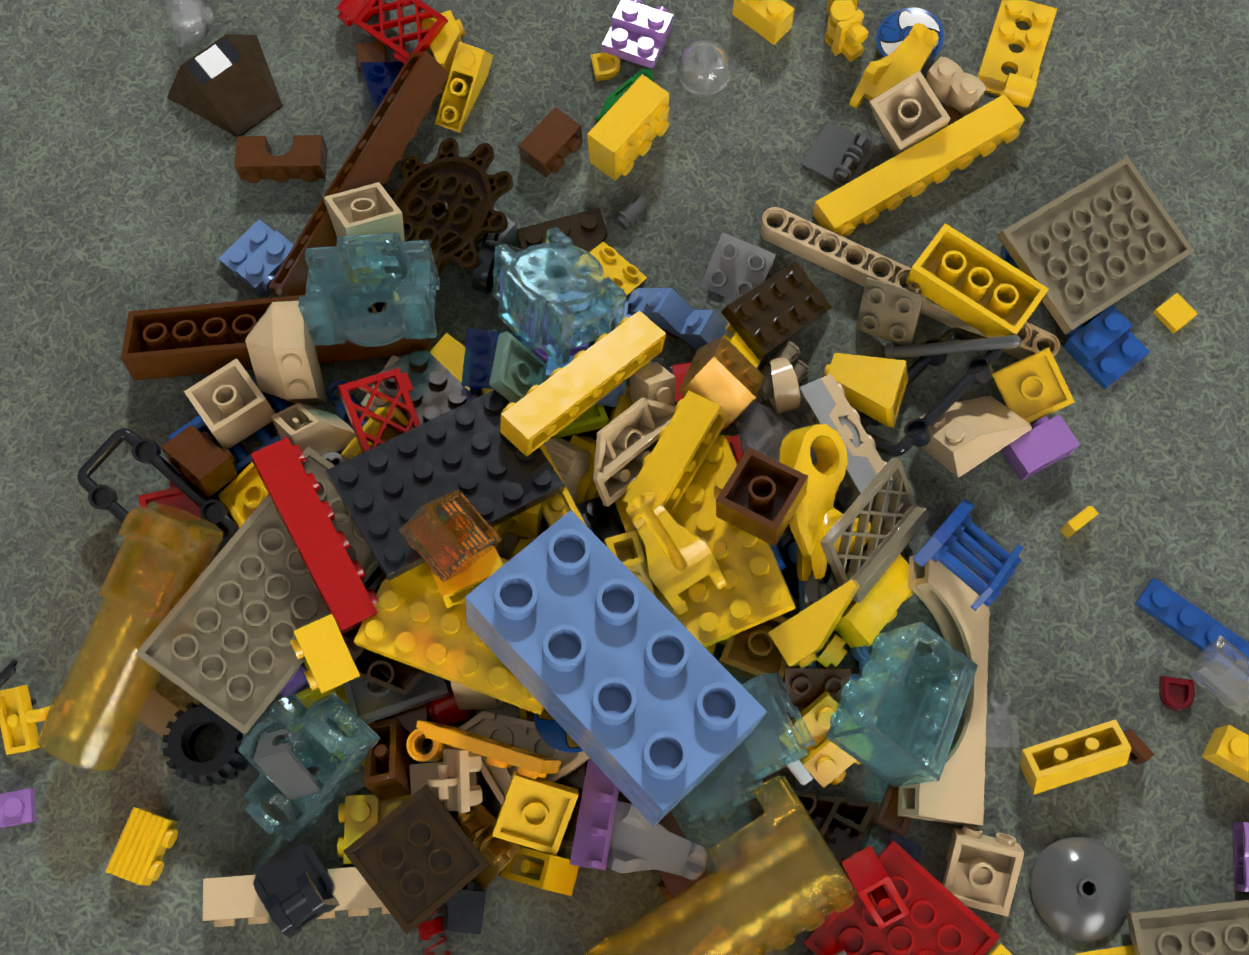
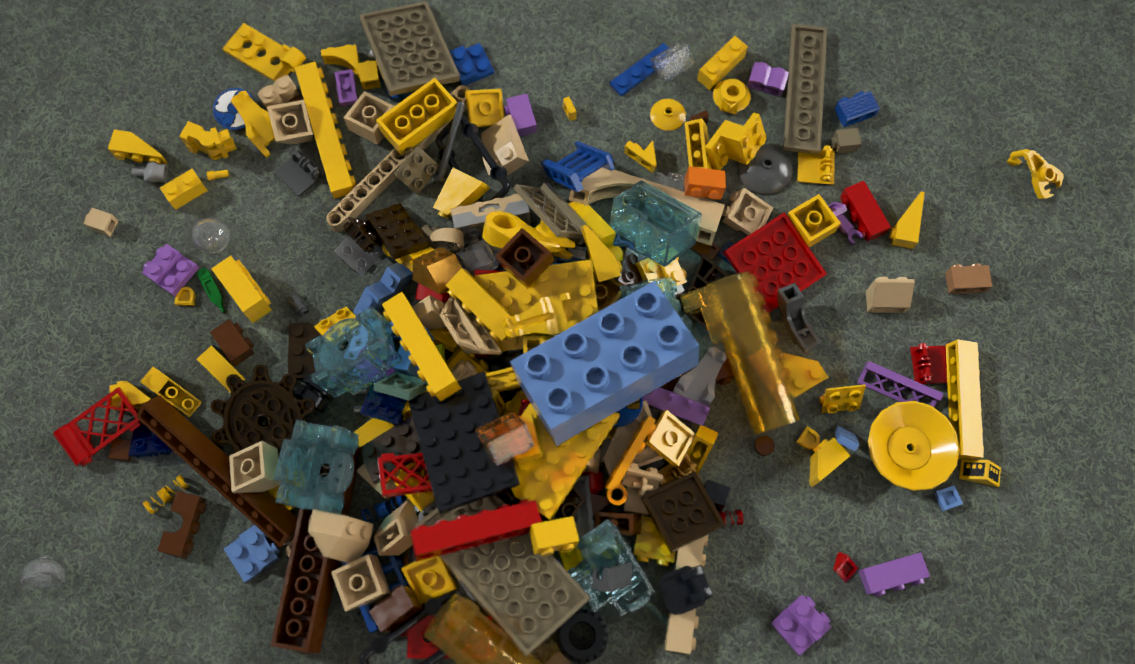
camera: 80 degrees left, 0 degrees up
dark brown wedge [167,34,283,137] -> none
red slope [841,846,910,930] -> none
yellow tile [1153,293,1198,334] -> none
dark red tile [1159,676,1195,711] -> none
none -> yellow piece [143,475,189,514]
none -> yellow slope [197,345,245,393]
none -> yellow piece [207,170,229,181]
none -> yellow arch [321,45,381,90]
none -> medium lavender plate [335,69,358,107]
none -> dark brown hinge [343,217,383,253]
none -> tan brick [344,91,394,145]
none -> yellow slope [624,140,656,173]
none -> yellow dish [650,99,686,131]
none -> orange brick [684,166,726,200]
none -> yellow bracket [705,112,767,170]
none -> yellow piece [713,79,751,115]

